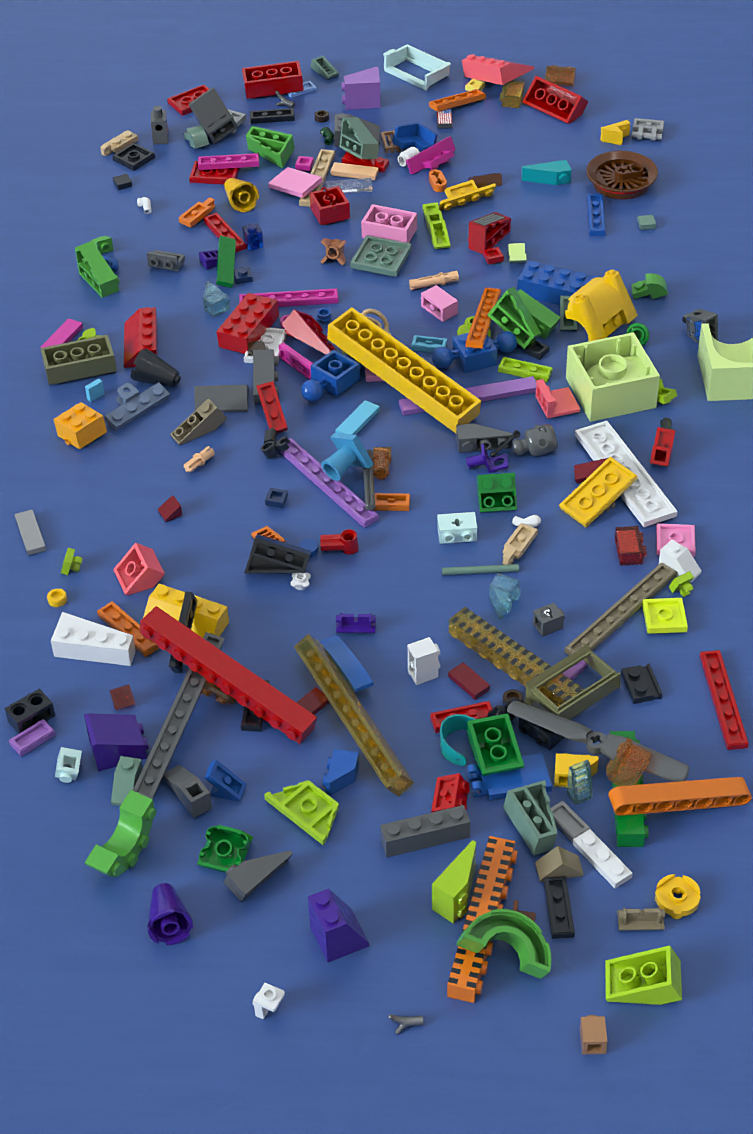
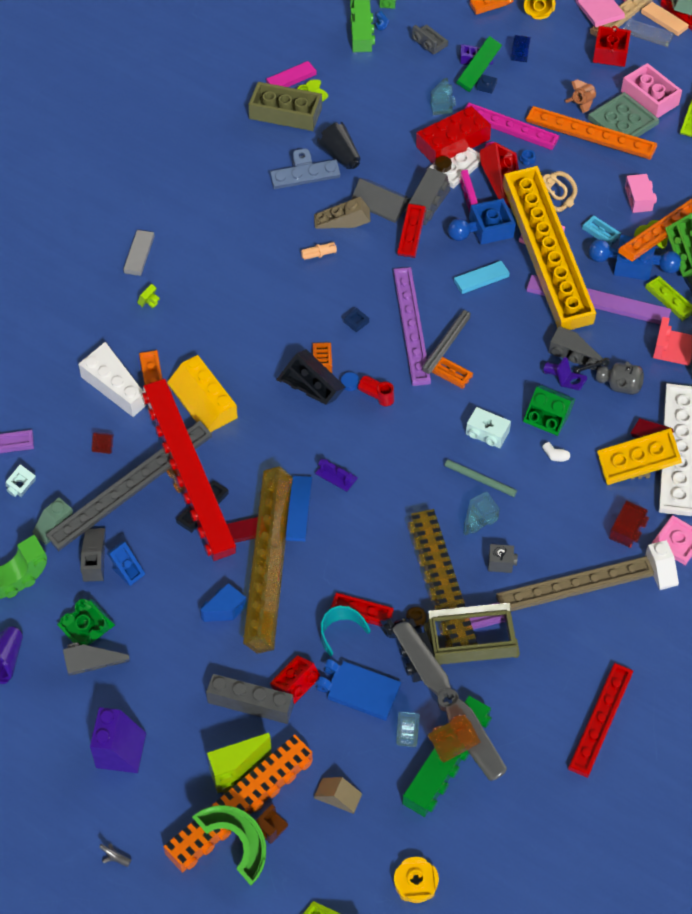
camera: 30 degrees right, 10 degrees up
black brick [4,688,55,734] -> none
yellow tile [47,589,67,607] -> none
light orange brick [53,402,107,449] -> none
dark purple slope [84,713,149,772] -> none
medium azure tile [85,379,105,402] -> none
coral slope [113,543,165,595] -> none
red slope [124,307,158,368] -> none
dark red slope [158,495,182,522] -> none
black tile [169,592,198,674] -> none
red tile [203,213,247,253] -> none
white bracket [253,983,285,1019] -> none
black bar [261,428,290,459] -> none
lime wing [264,780,339,845] -> none
white plate [291,572,311,590] -> none
dark azure plant [321,433,374,481] -> none
clear orange piece [373,447,392,479] -> none
white brick [407,637,440,685] -> none
light nougat pin [409,270,459,290] -> none
dark red tile [448,662,490,700] -> none
green slope [467,713,524,776] -> none
tan hinge [502,523,538,565] -> none
sand green wedge [503,780,558,855] -> none
black tile [543,876,575,939] -> none
light grey tile [550,801,591,843] -> none
yellow slope [554,753,599,788] -> none
white plate [573,829,632,889] -> none
orange beam [608,777,752,816] -> none
dark tan hinge [617,907,665,931] -> none
black plate [621,663,662,704] -> none
neon yellow plate [642,598,688,634] -> none
lime tile [669,571,694,597] -> none
none -> orange tile [526,106,657,160]

